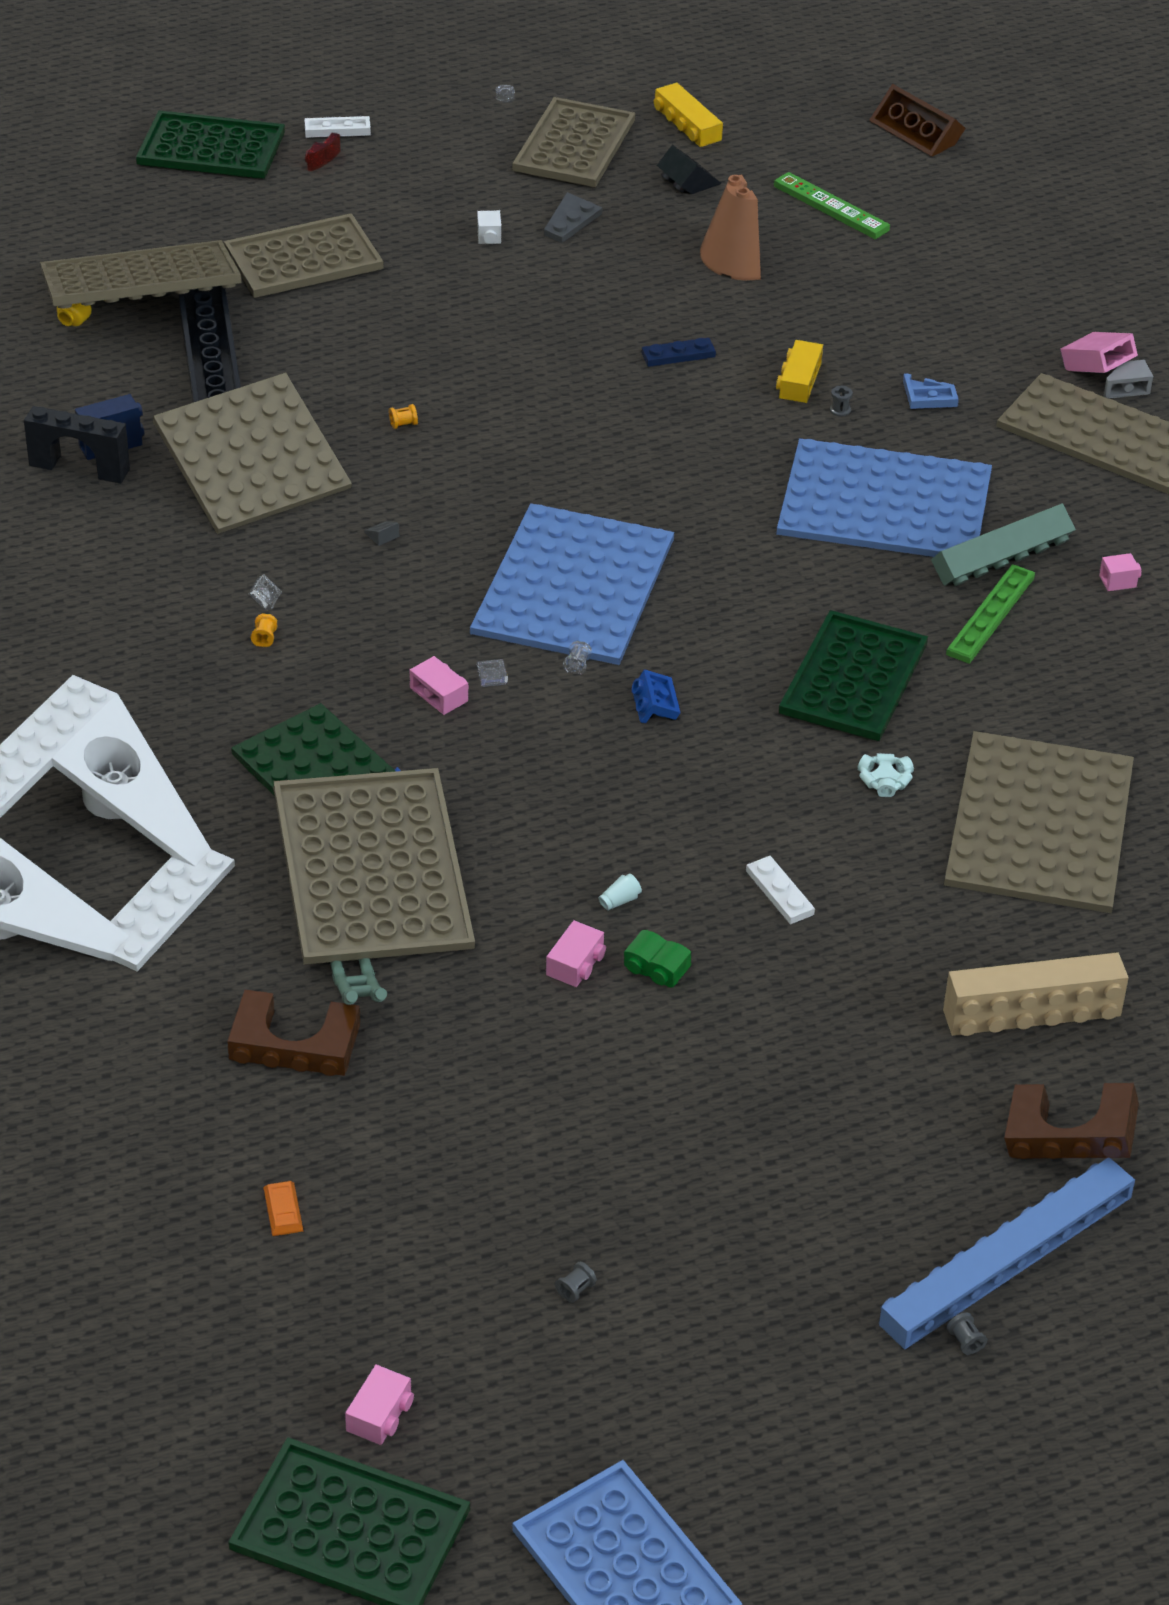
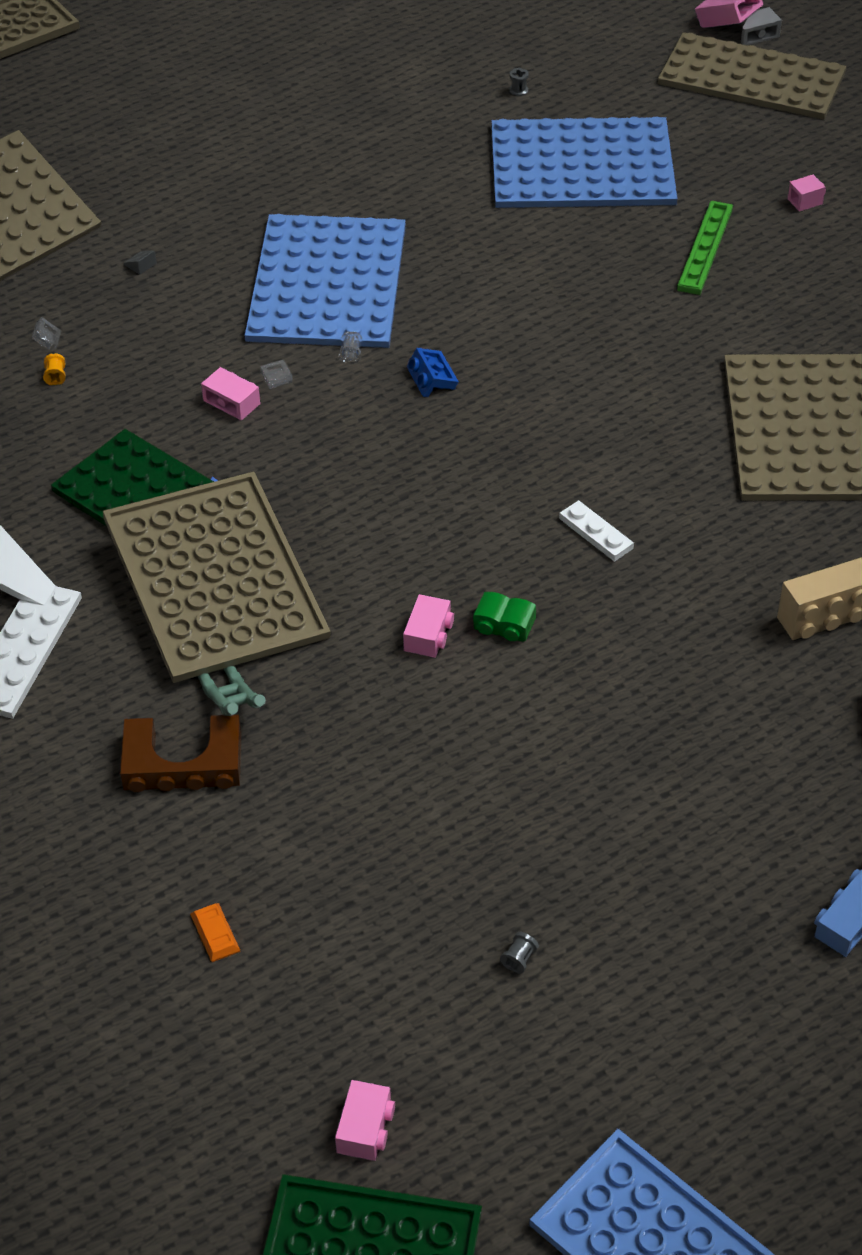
camera: 10 degrees left, 5 degrees up
light orange bush [389,404,418,429] -> none
light aqua cone [598,874,642,911] -> none
dark blue plate [642,338,716,367] -> none
yellow brick [776,340,823,403] -> none
dark green plate [779,610,928,742] -> none
light aqua piece [858,753,914,797] -> none
medium blue wing [903,374,958,409] -> none
sand green brick [931,503,1076,586] -> none

